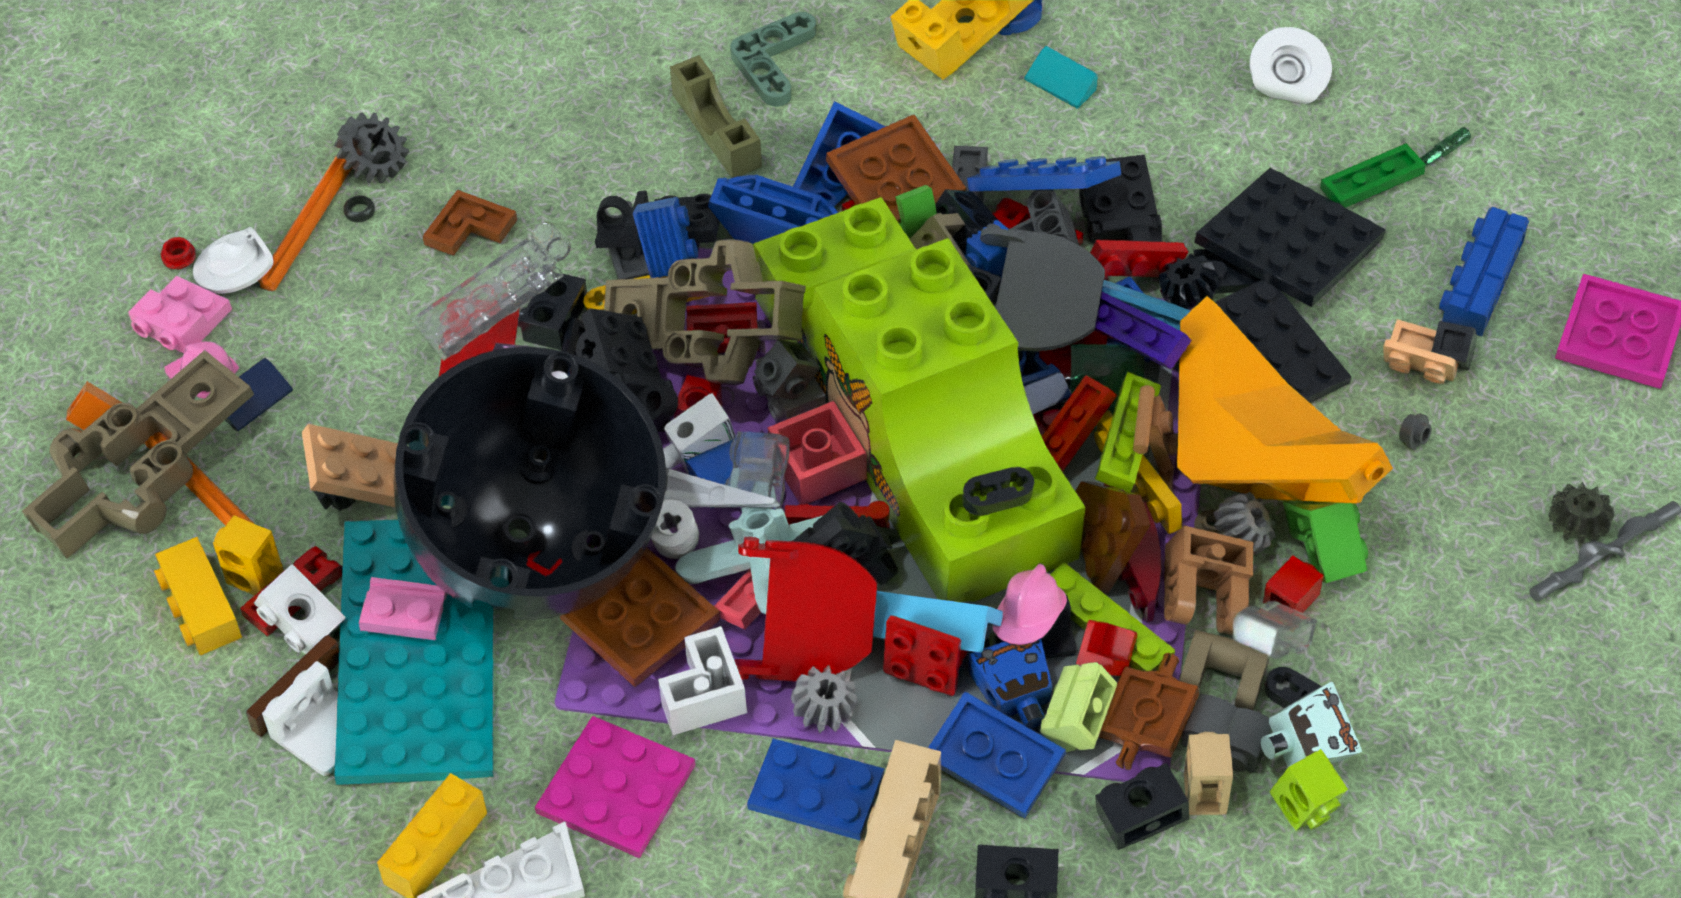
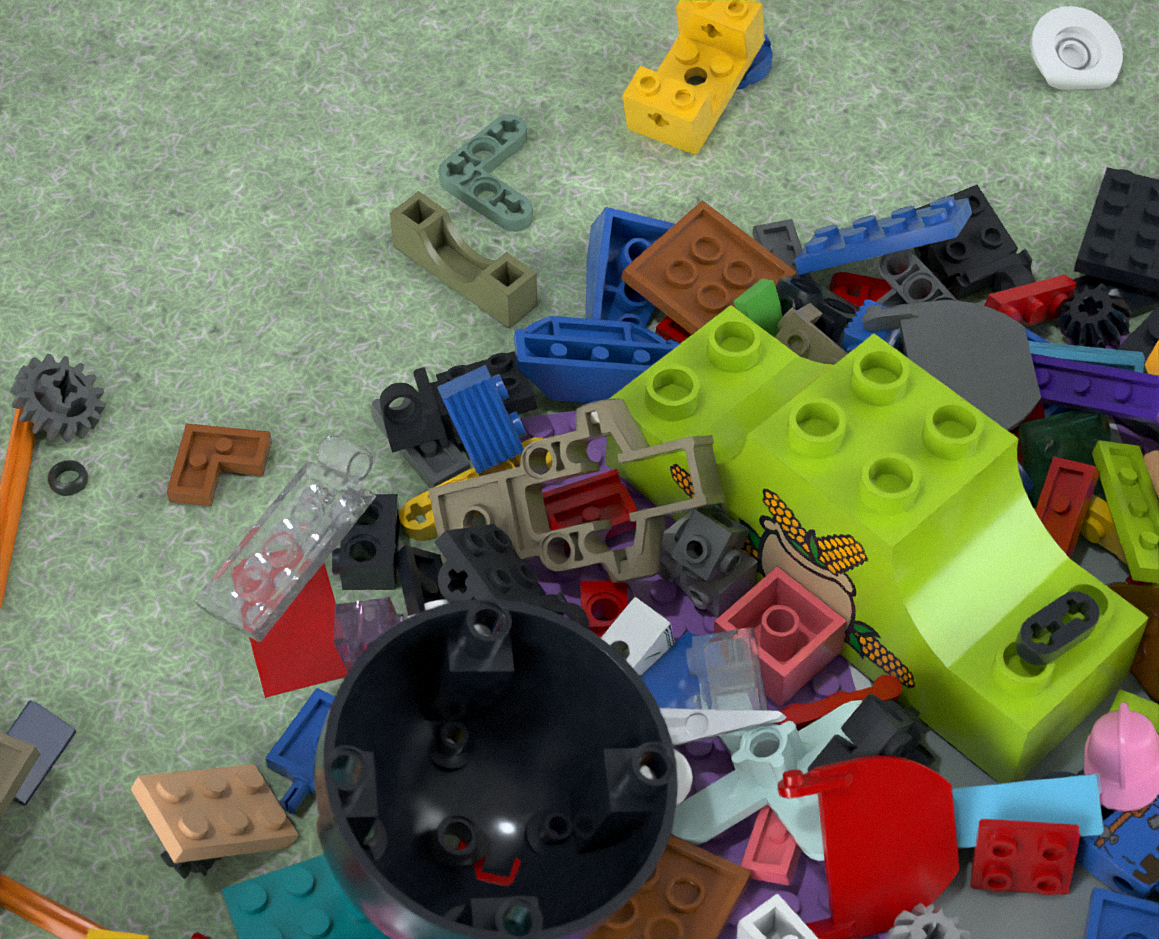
camera: 20 degrees left, 0 degrees up
teal slope [1024,46,1098,109] -> none

